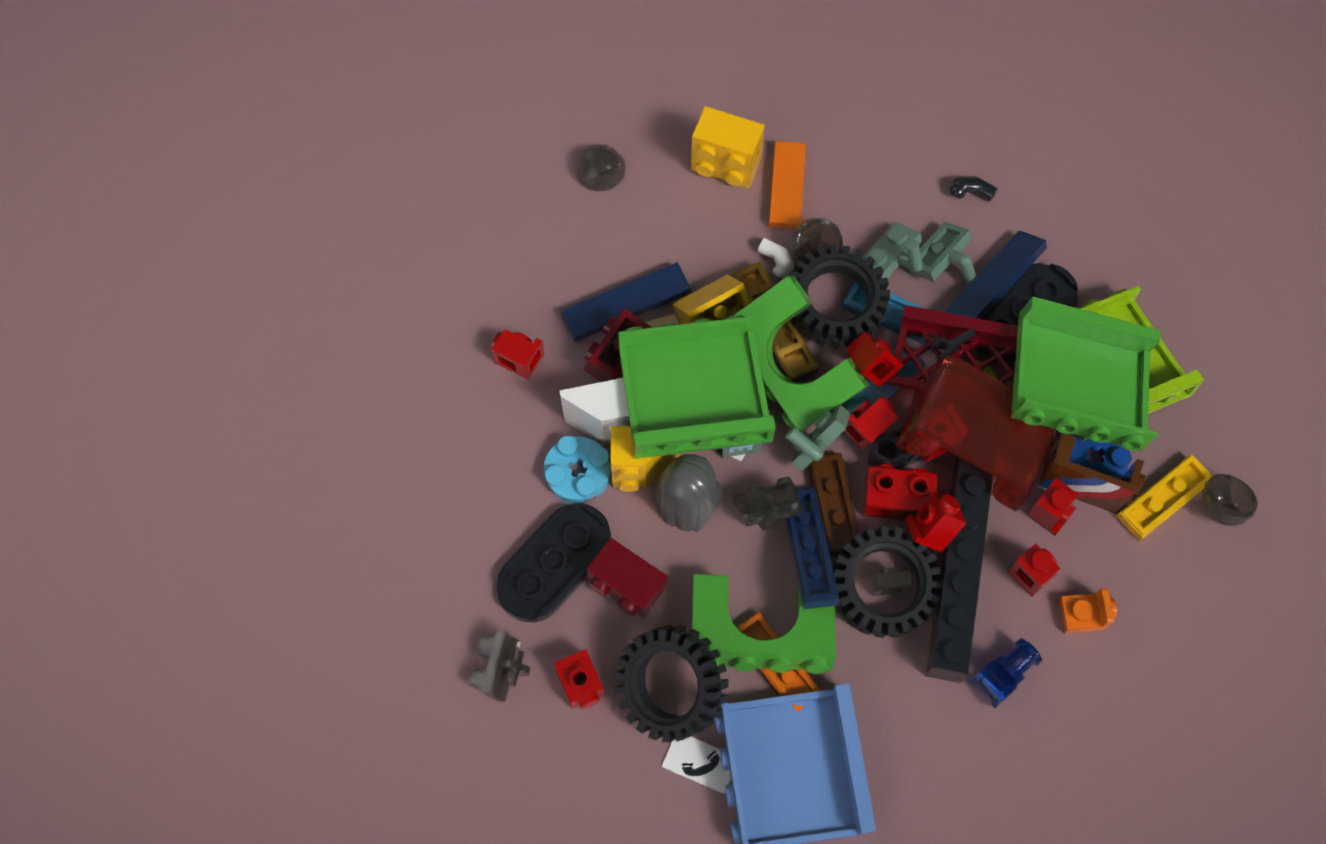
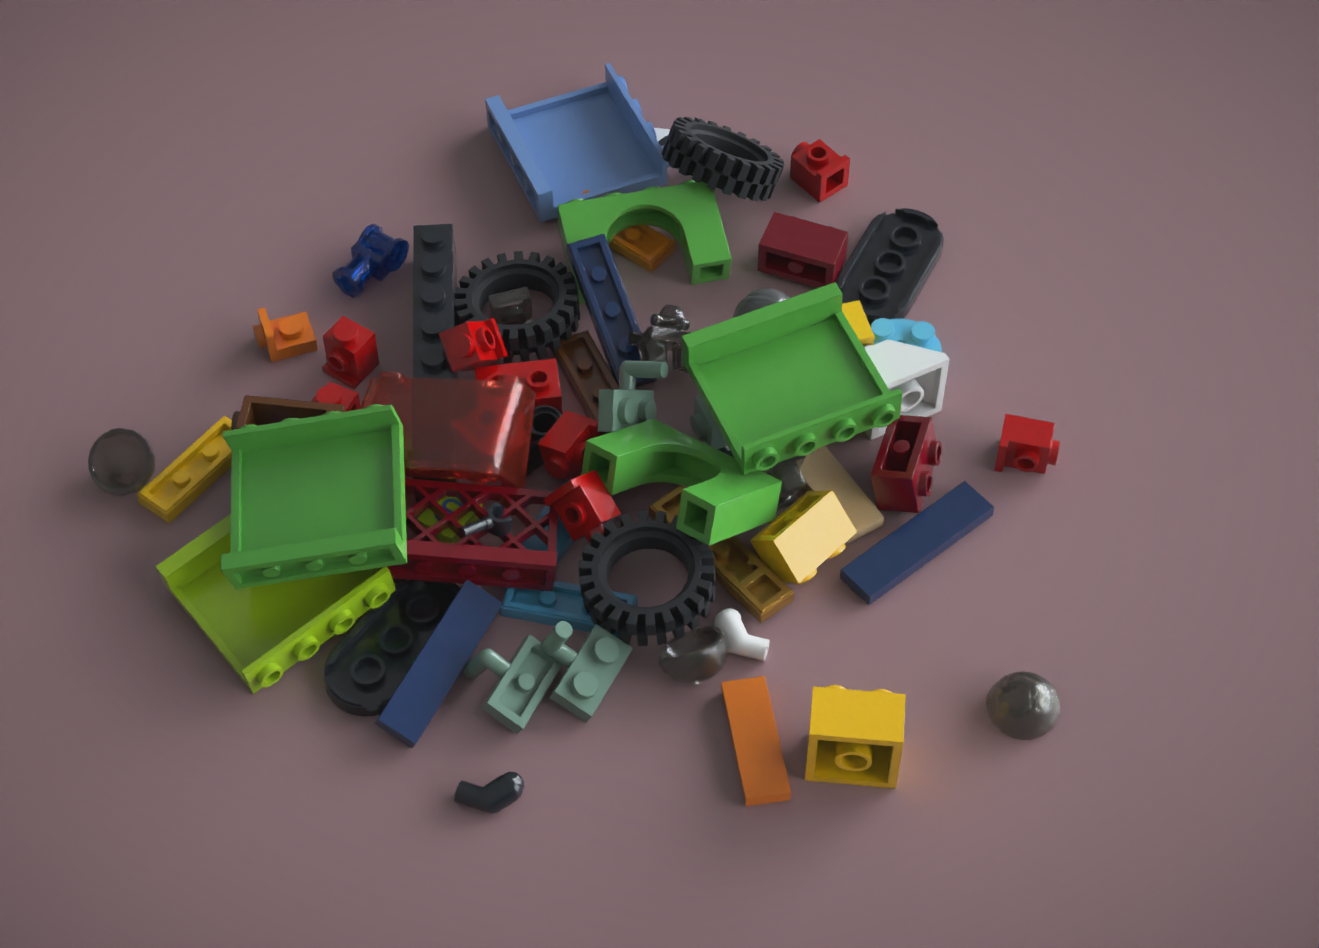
camera: 165 degrees right, 15 degrees down
clear smoke hips [469,630,531,702] -> none

